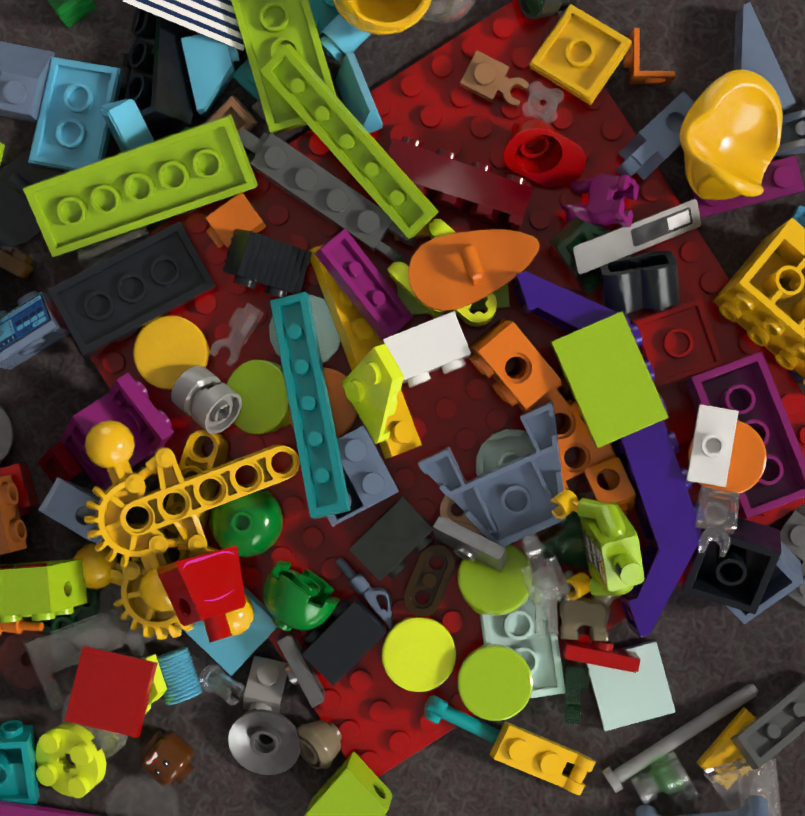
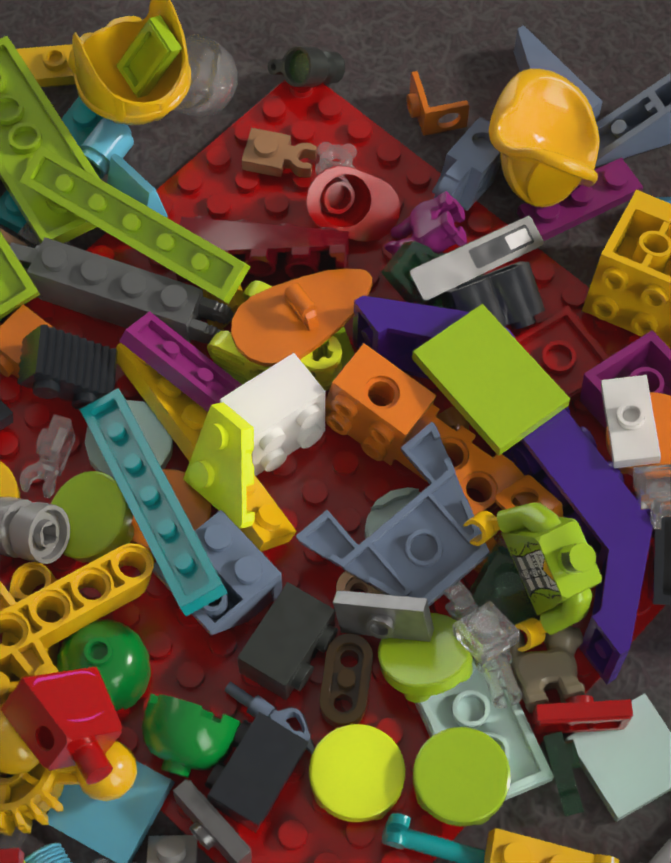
camera: 15 degrees left, 25 degrees down
yellow tile [529,4,632,105] -> none

